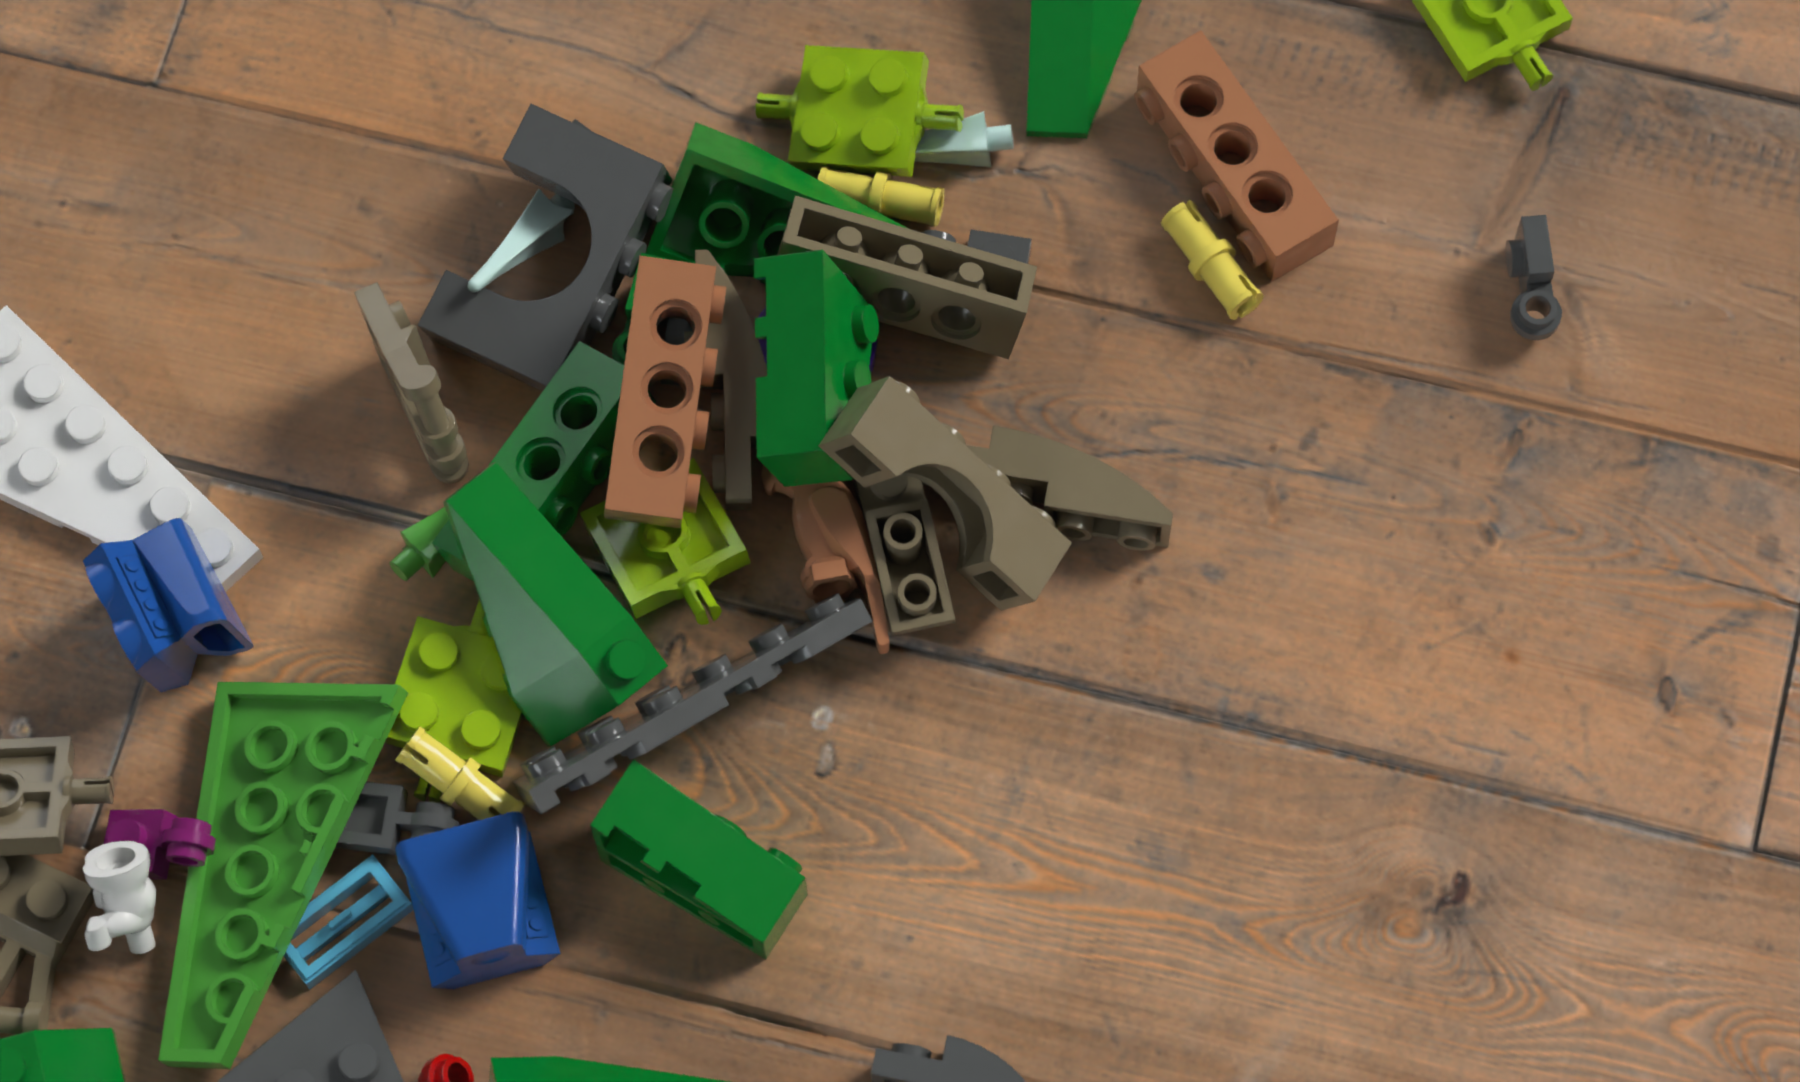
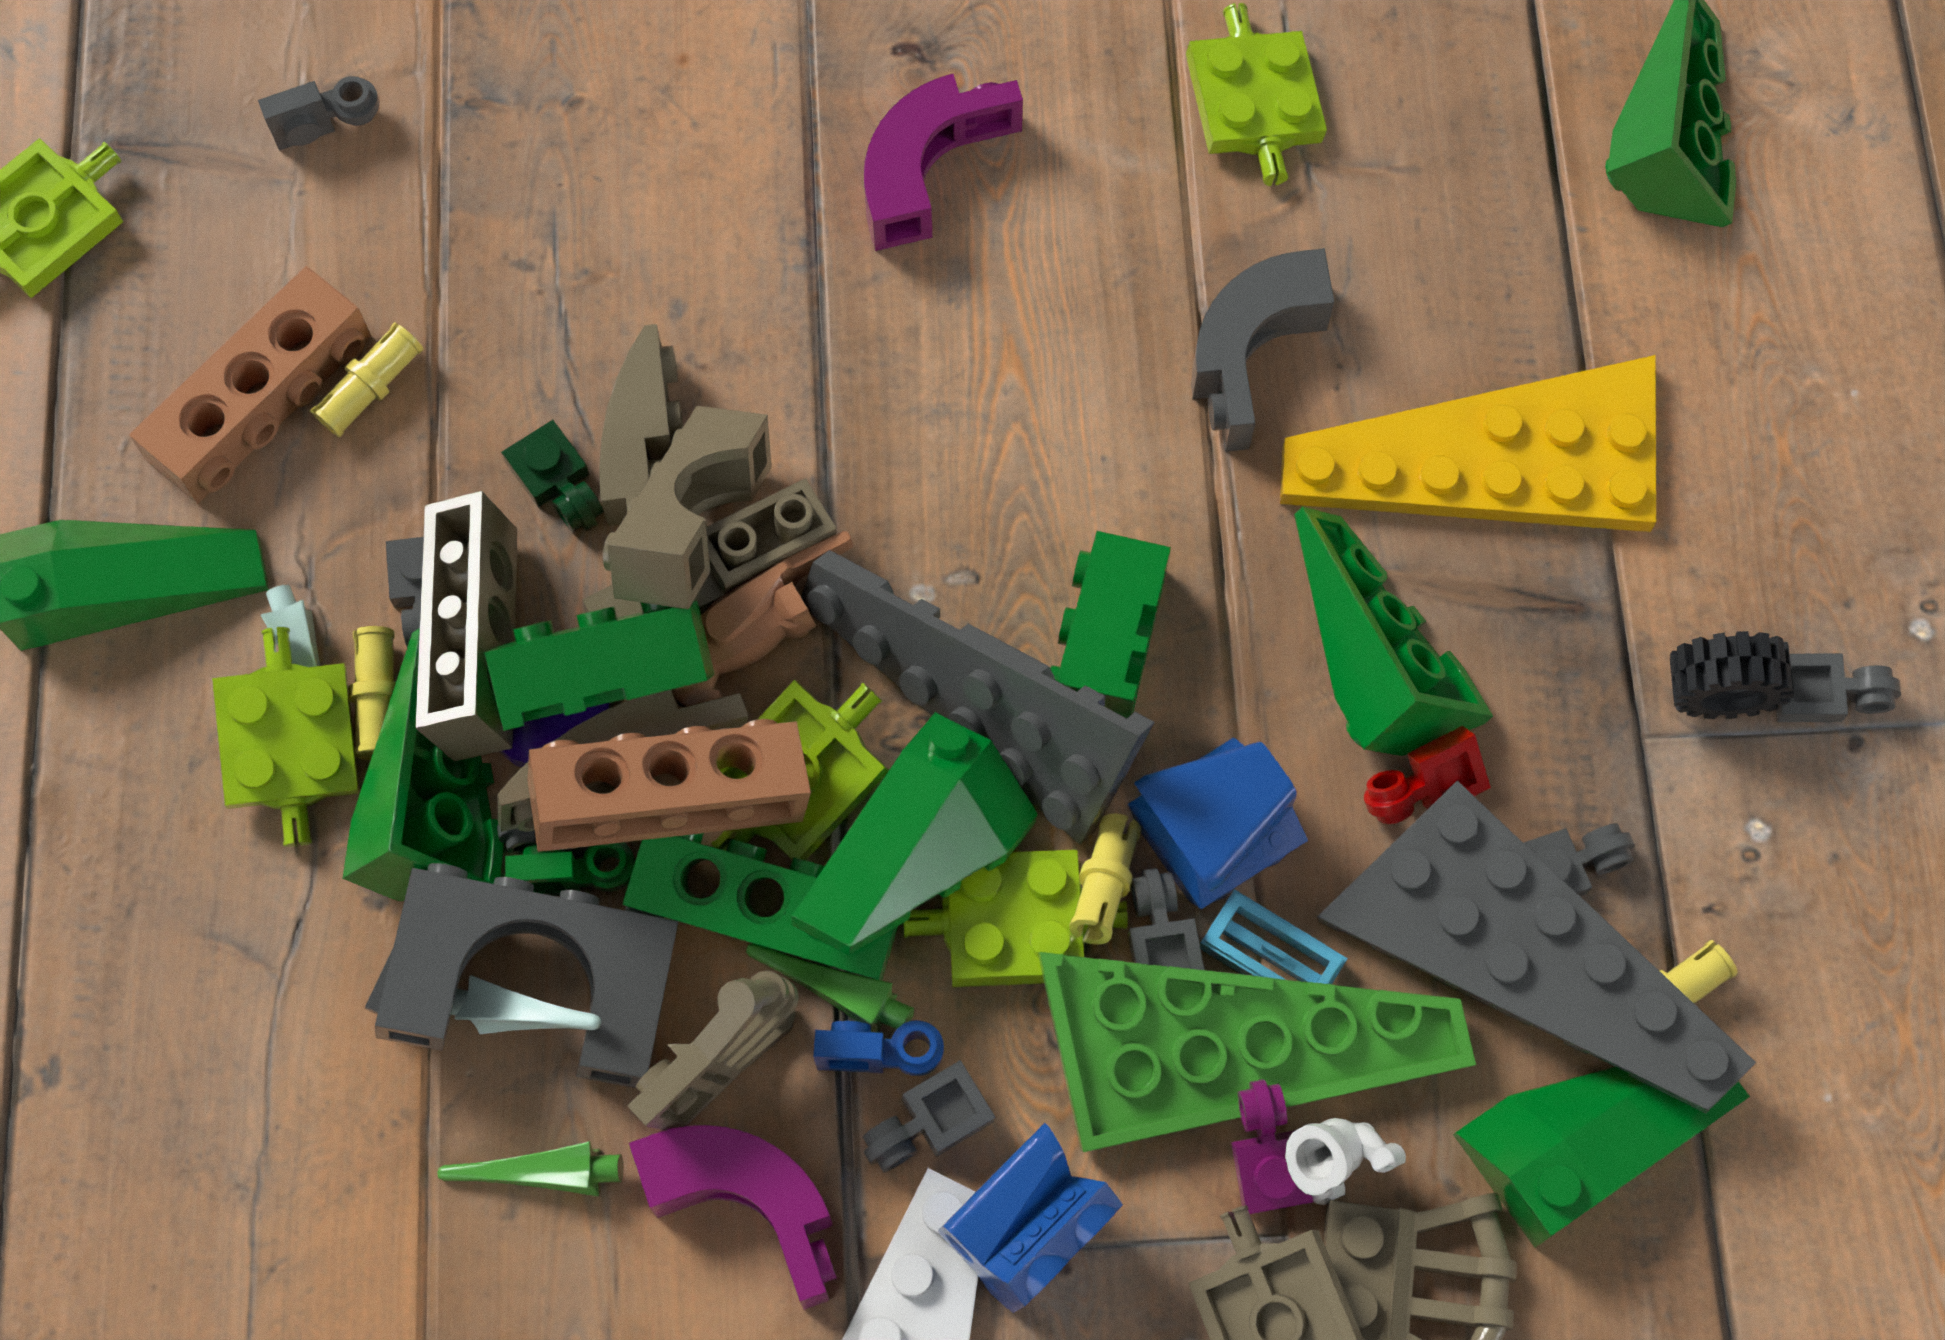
camera: 110 degrees left, 0 degrees up
none -> bright green piece [437,1141,624,1196]
none -> dark green plate [501,419,604,533]
none -> magenta arch [629,1125,836,1310]
none -> blue plate [813,1020,944,1076]
none -> dark grey plate [862,1060,996,1173]
none -> magenta arch [864,73,1023,251]

